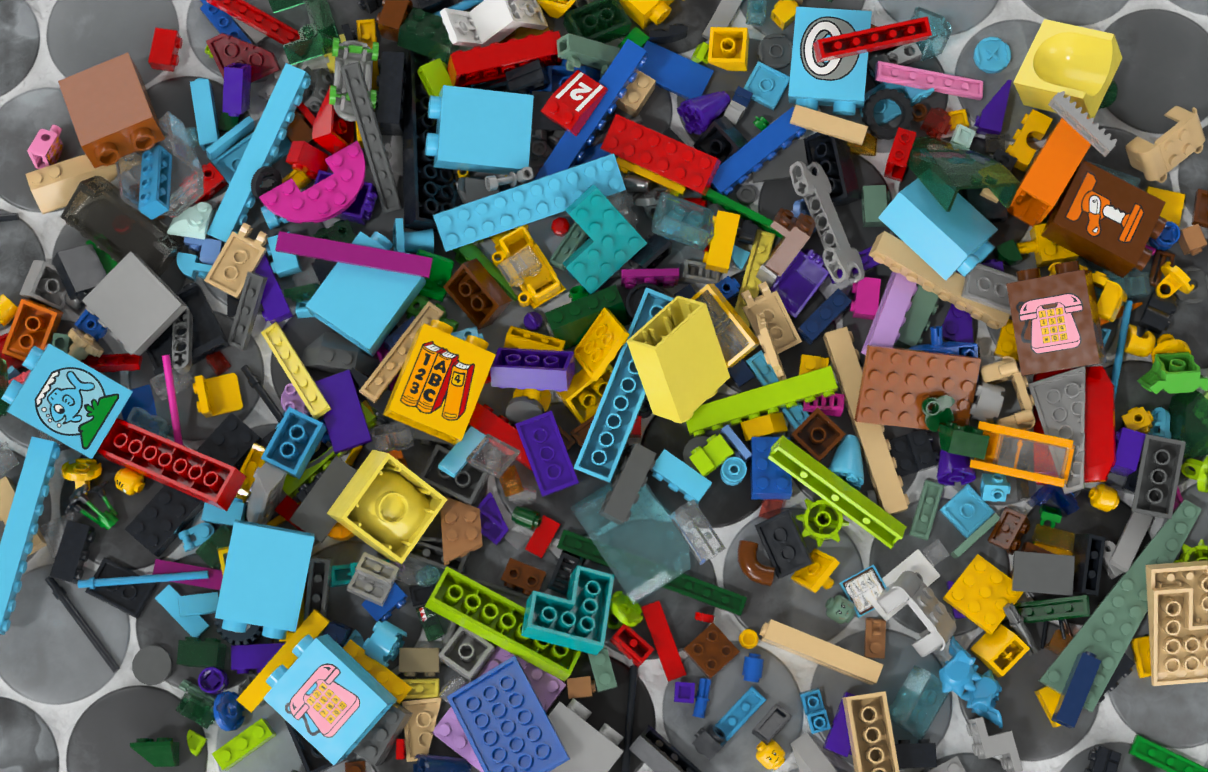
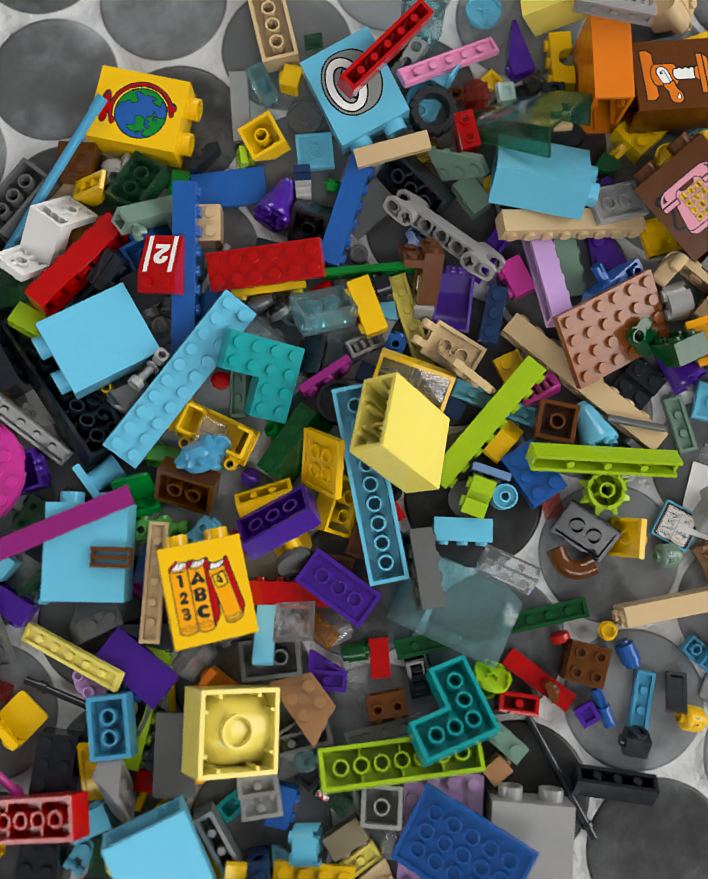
camera: 30 degrees left, 5 degrees up
none -> reddish brown tile [89,546,134,569]
none -> dark azure head [174,434,232,473]
none -> sand green wing [427,146,490,182]
none -> reddish brown plate [541,679,560,704]
none -> dark grey bar [606,414,667,433]

